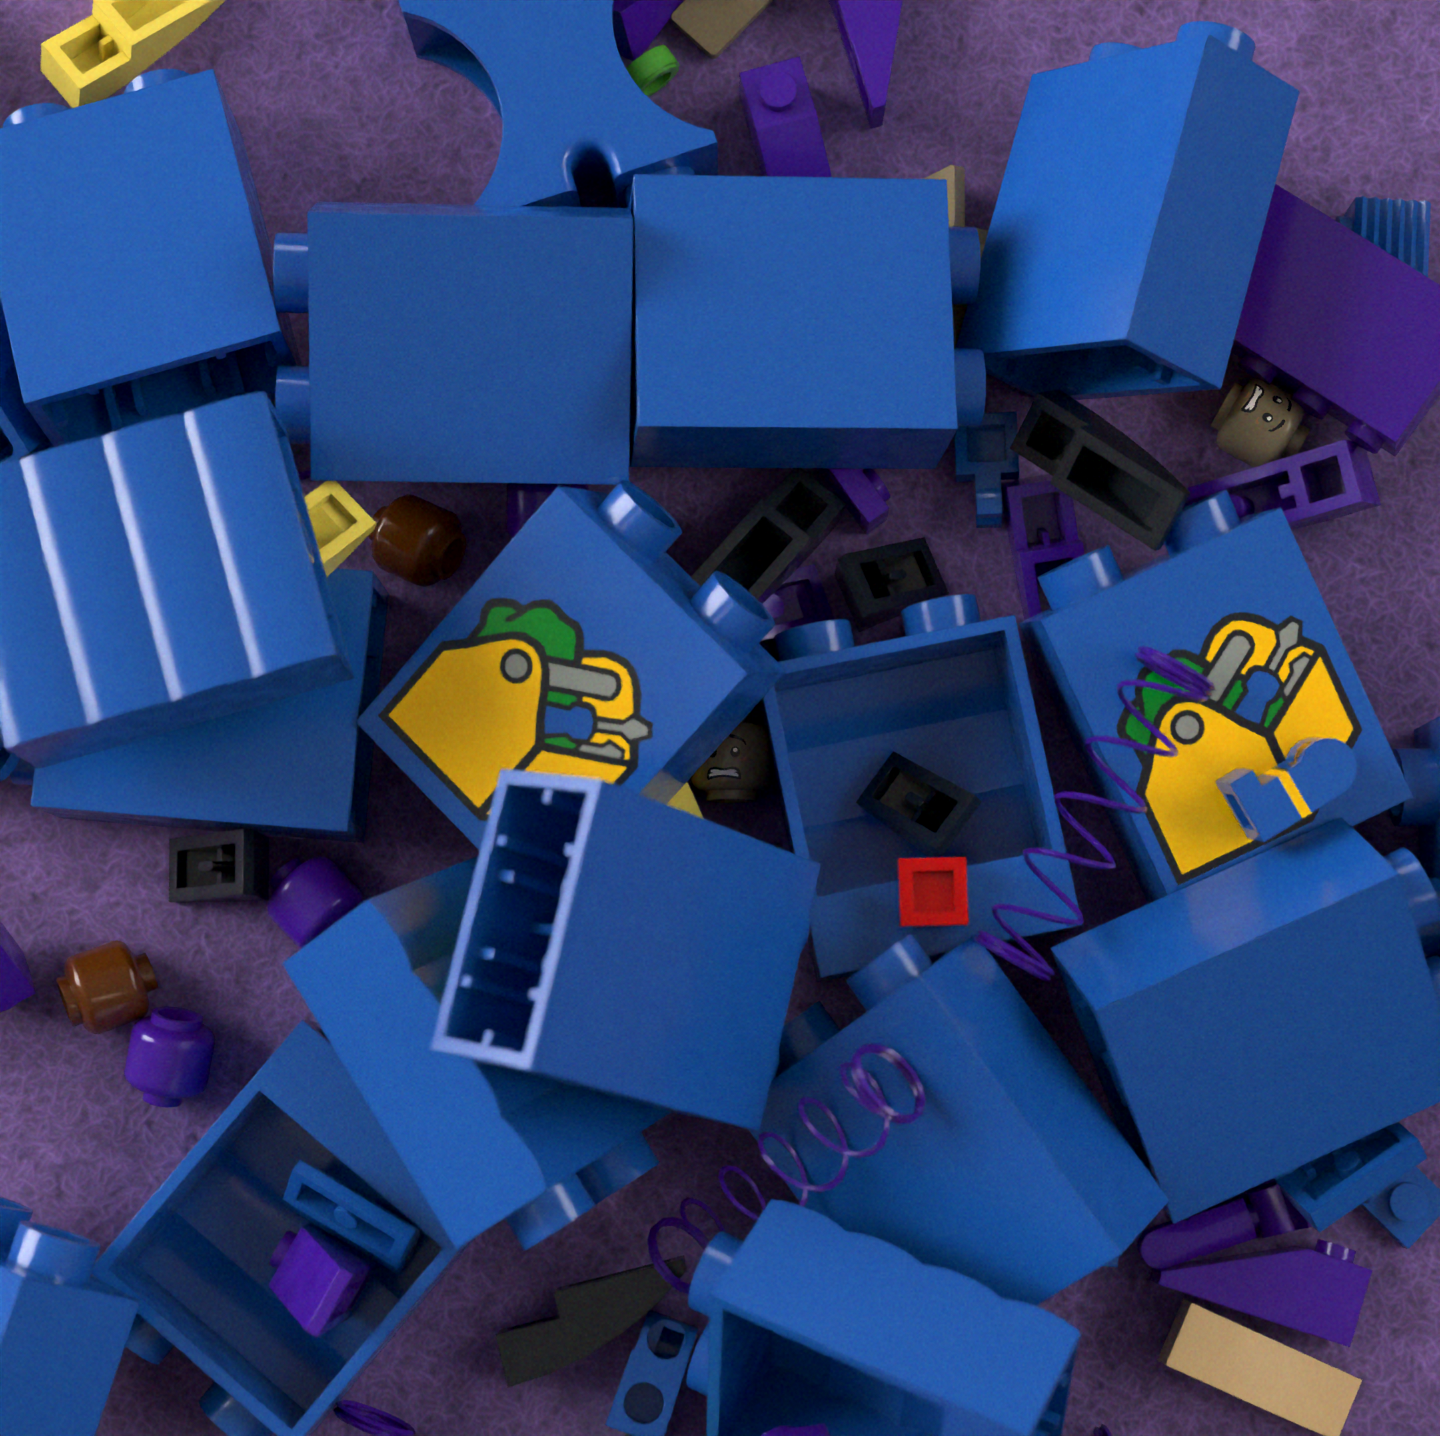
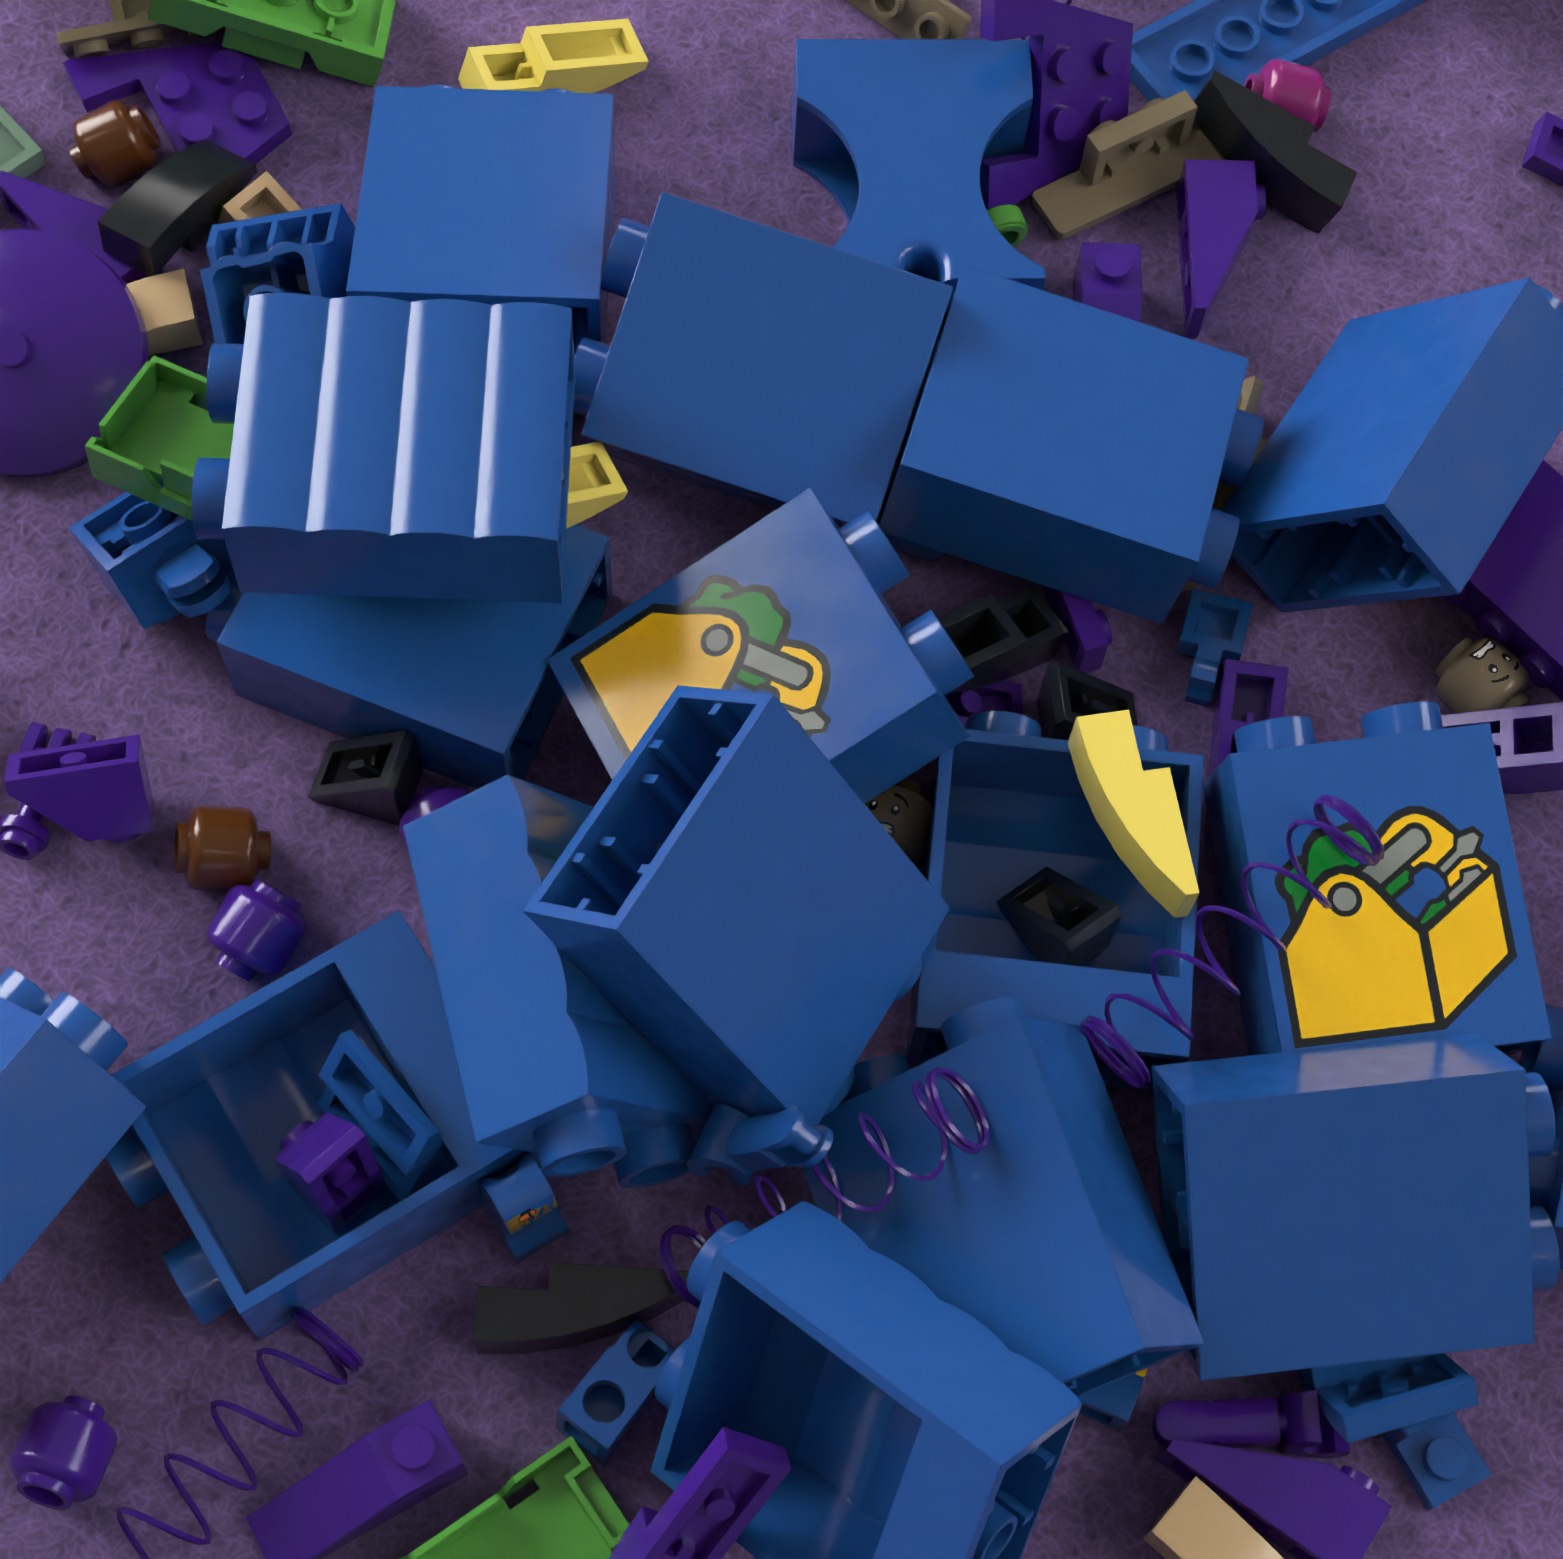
camera: 10 degrees right, 15 degrees down
reddish brown head [368,494,466,587] -> none
red plate [897,857,969,928] -> none
black slope [1010,390,1190,551] -> none
blue leg [1215,737,1358,842] -> none
none -> blue leg [479,1153,569,1264]
none -> blue piece [687,1103,833,1186]
none -> light yellow slope [1068,710,1200,918]

